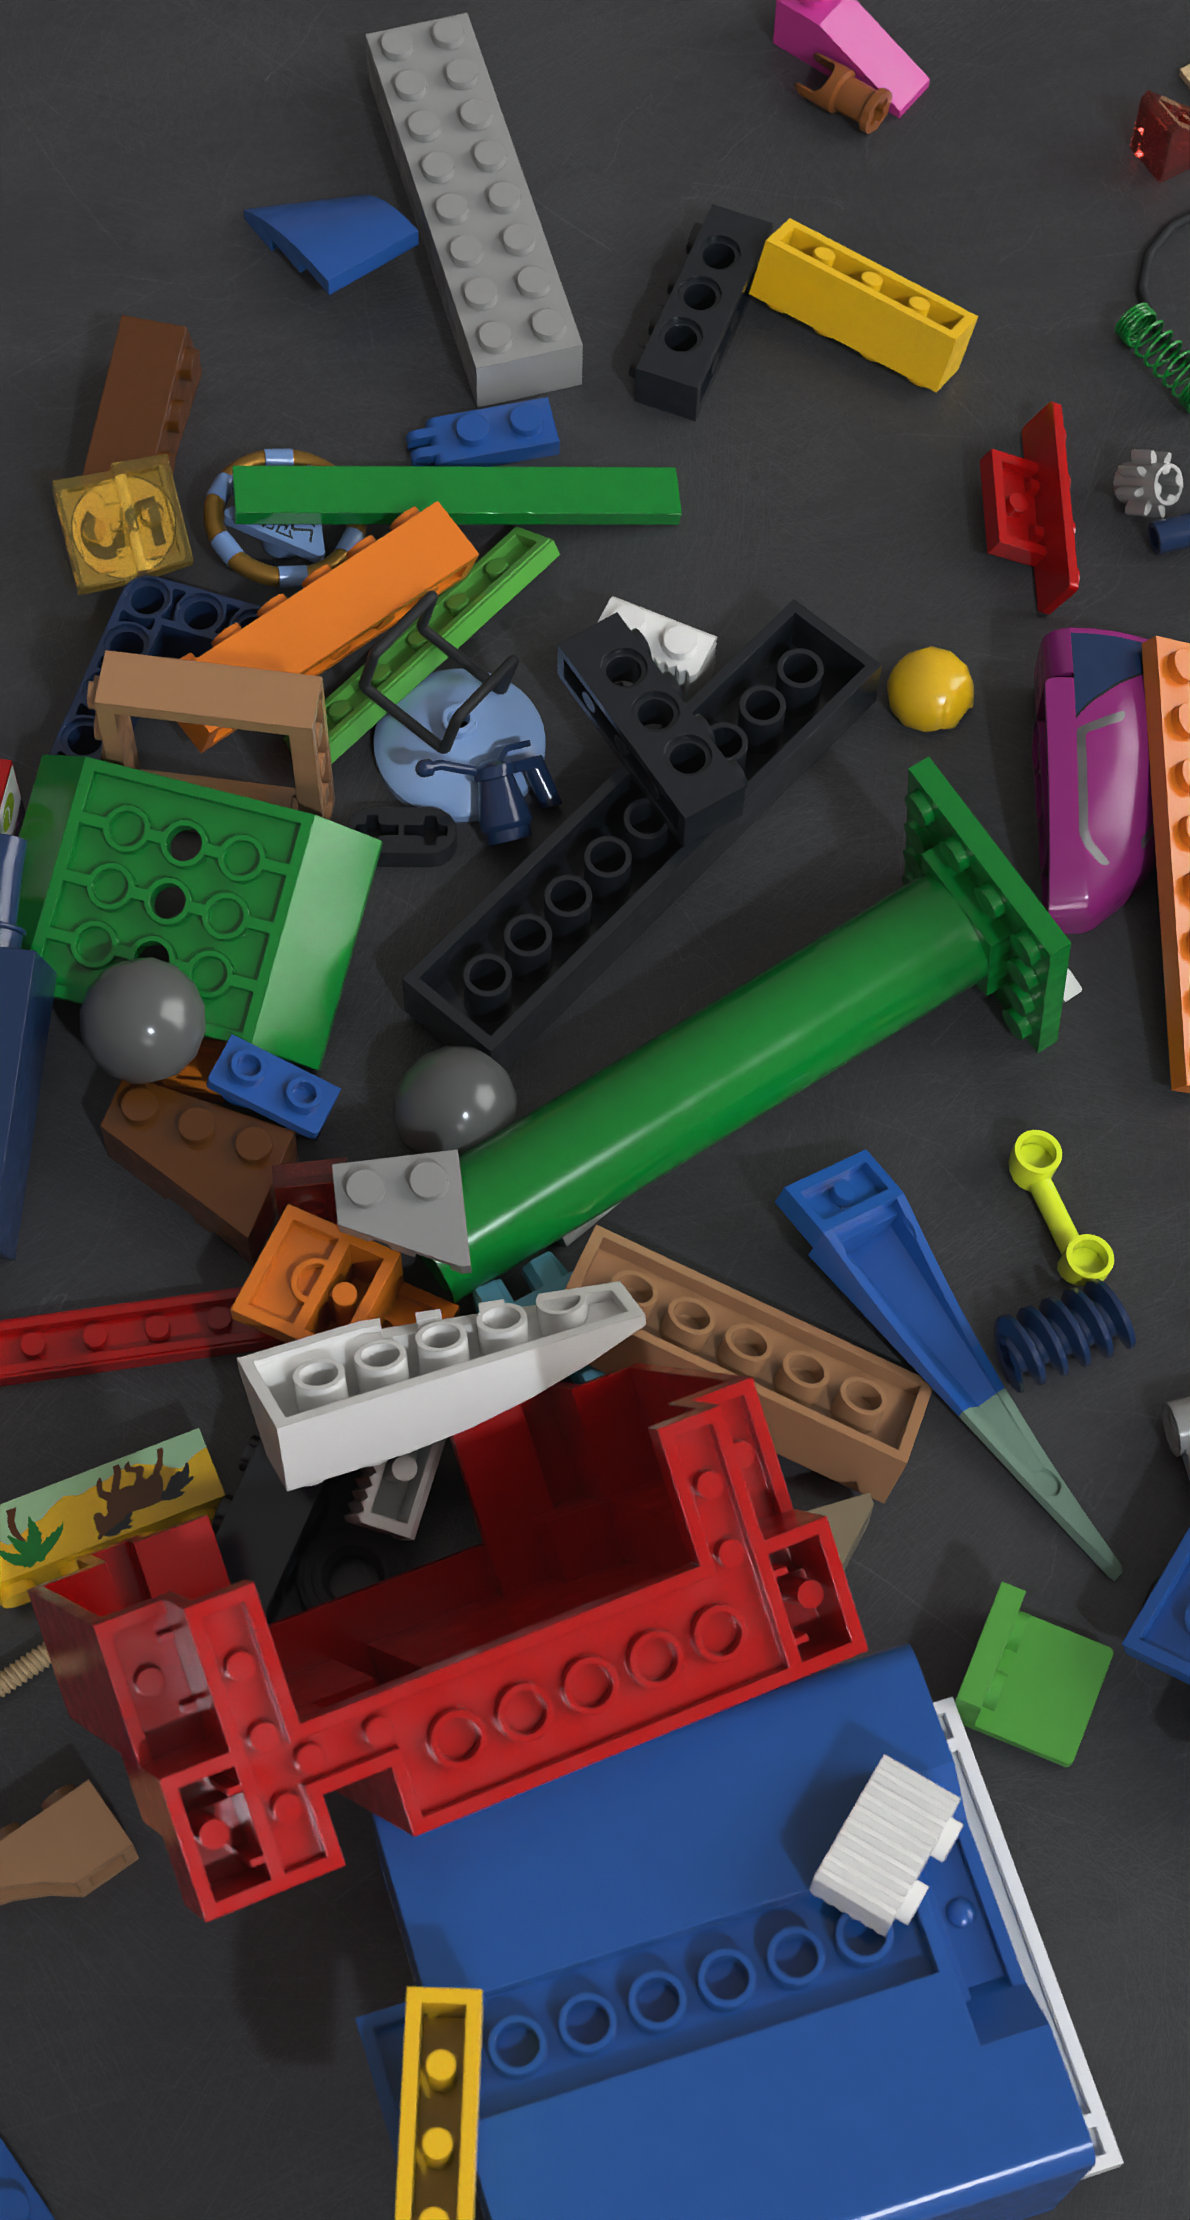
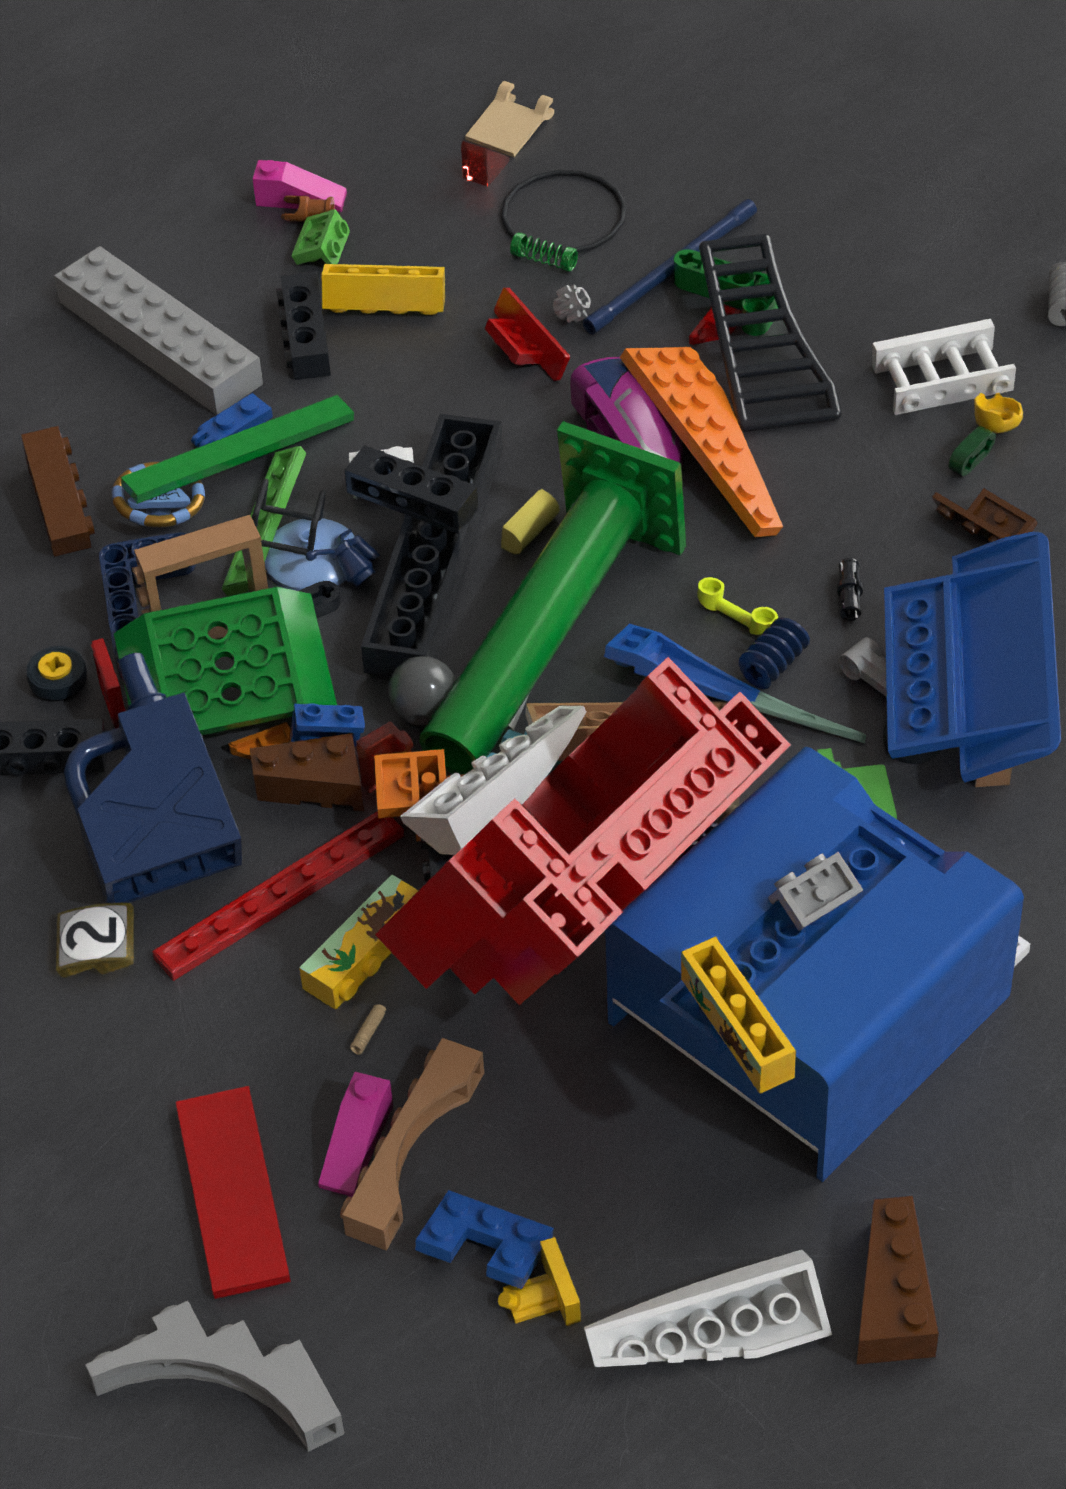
camera: 25 degrees left, 15 degrees down
clear yellow slope [52,454,194,595] -> none
dark grey piece [80,957,206,1084] -> none
orange brick [177,501,479,753] -> none
blue slope [243,194,419,295] -> none
light grey wing [332,1149,472,1274] -> none
white brick [809,1754,964,1936] -> none
yellow hair [886,646,974,732] -> none
none -> bright green bracket [291,209,350,265]
none -> light yellow brick [501,489,560,554]
none -> light grey bracket [768,852,863,931]

